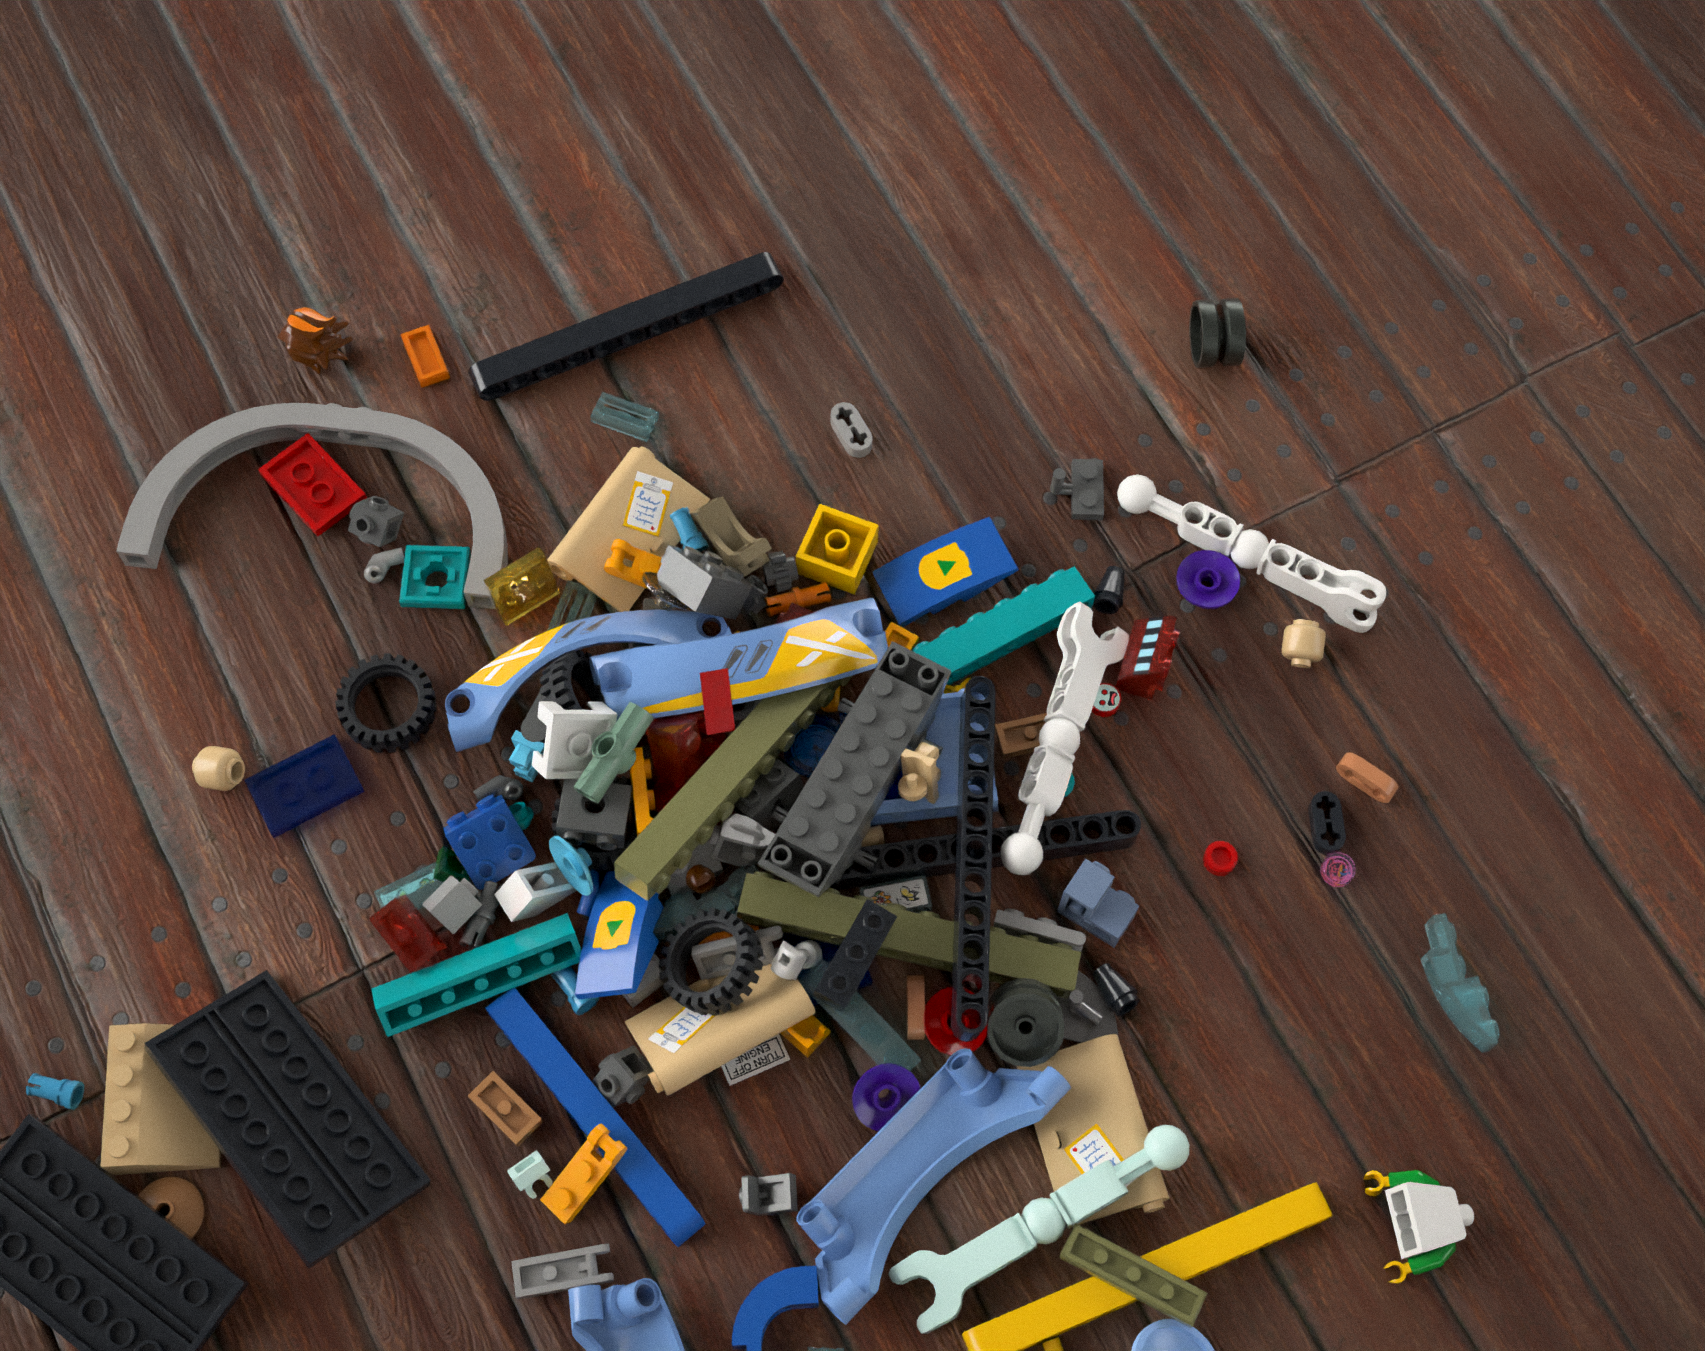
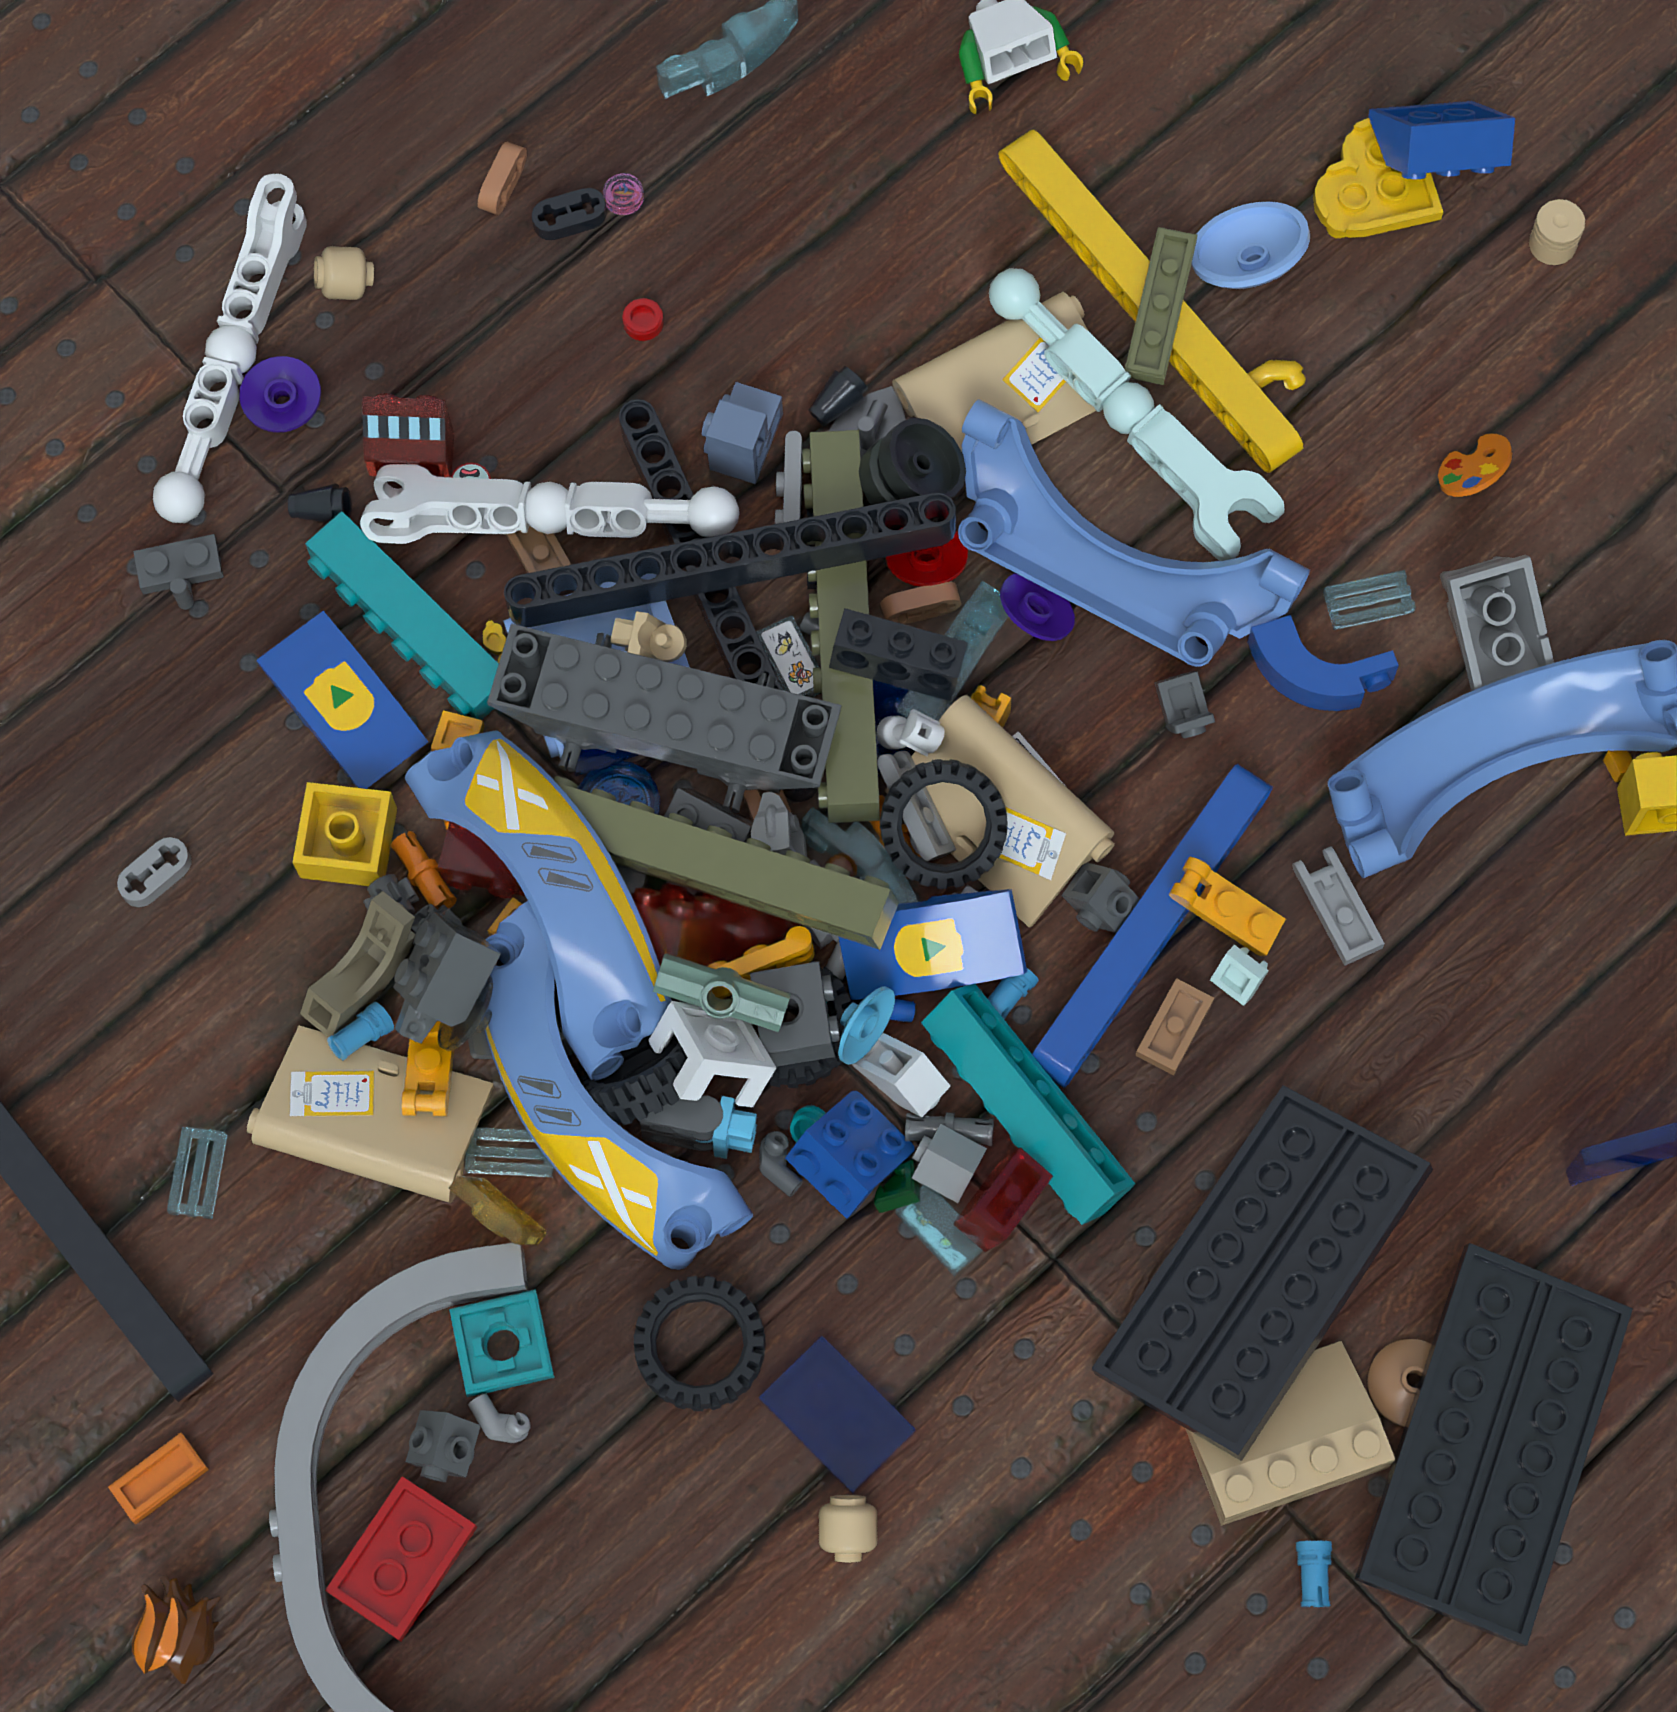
camera: 100 degrees left, 5 degrees up
red sticker [700,668,735,735] -> none

